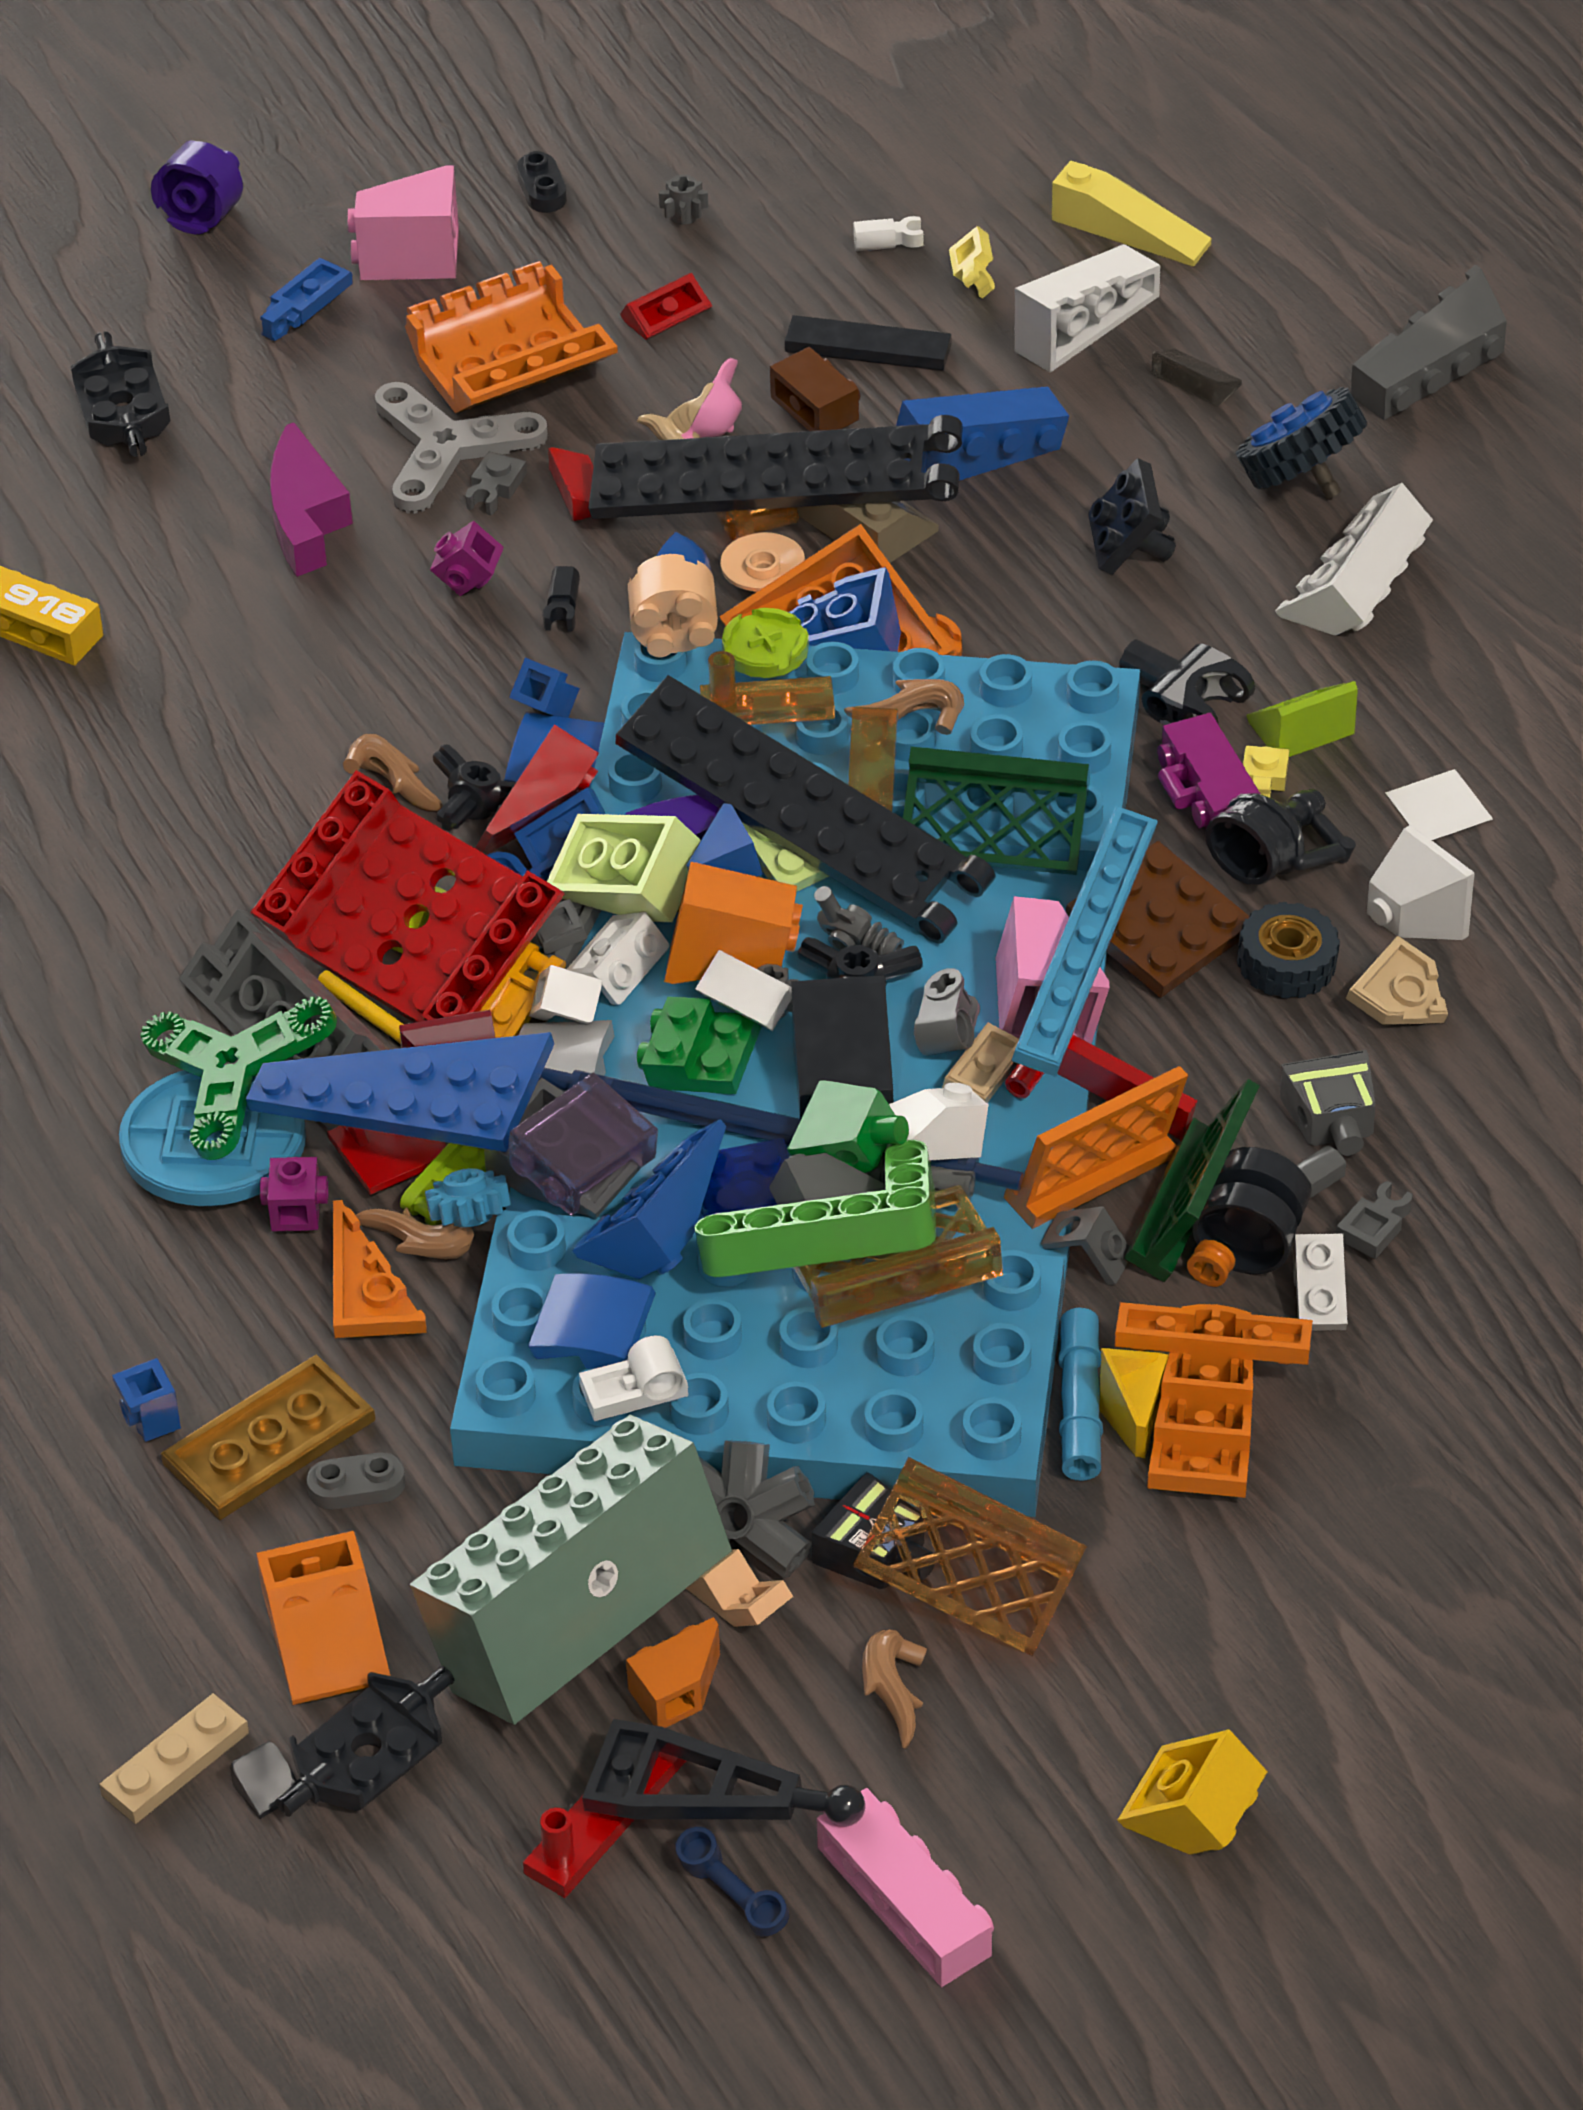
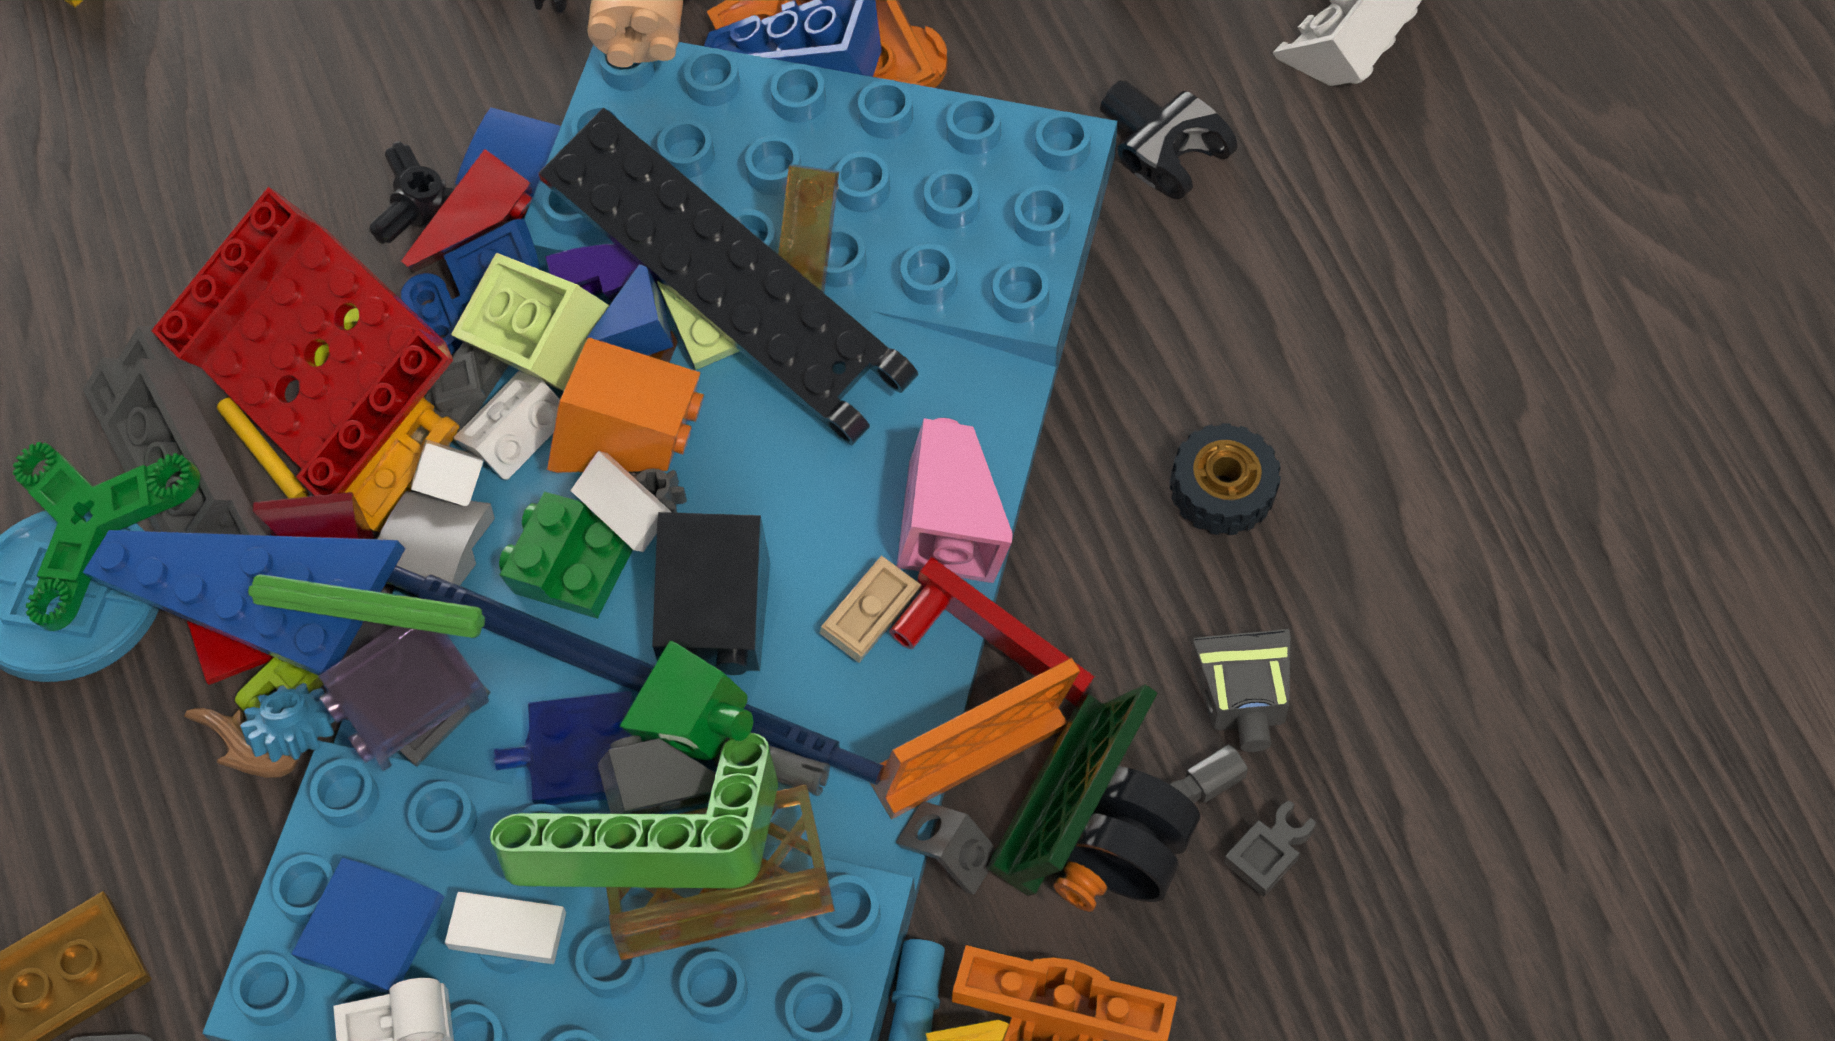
camera: 10 degrees right, 15 degrees up
magenta brick [260,1157,329,1231] -> none
orange wing [333,1200,427,1338] -> none
medium nougat piece [343,734,443,811] -> none
blue brick [509,657,580,718] -> none
blue wedge [572,1119,726,1279] -> none
clear orange piece [700,651,835,725] -> none
lime tile [722,608,809,678] -> none
black bush [797,937,923,988] -> none
dark grey piece [814,886,904,956] -> none
medium nougat piece [844,679,965,735] -> none
white slope [884,1083,989,1160] -> none
dark green fence [903,746,1090,875] -> none
dark grey piece [914,968,980,1056] -> none
dark azure tile [1011,805,1158,1077] -> none
reddish brown plate [1065,841,1250,998] -> none
magenta piece [1157,713,1260,829] -> none
black piece [1206,789,1356,885] -> none
light yellow plate [1243,746,1289,798] -> none
lime slope [1246,681,1358,757] -> none
white plate [1293,1234,1347,1331] -> none
tan plate [1346,936,1448,1024] -> none
white slope [1367,825,1474,940] -> none
white sticker [1386,769,1493,840] -> none
none -> bright green axle [248,574,485,638]
none -> white tile [445,892,566,965]

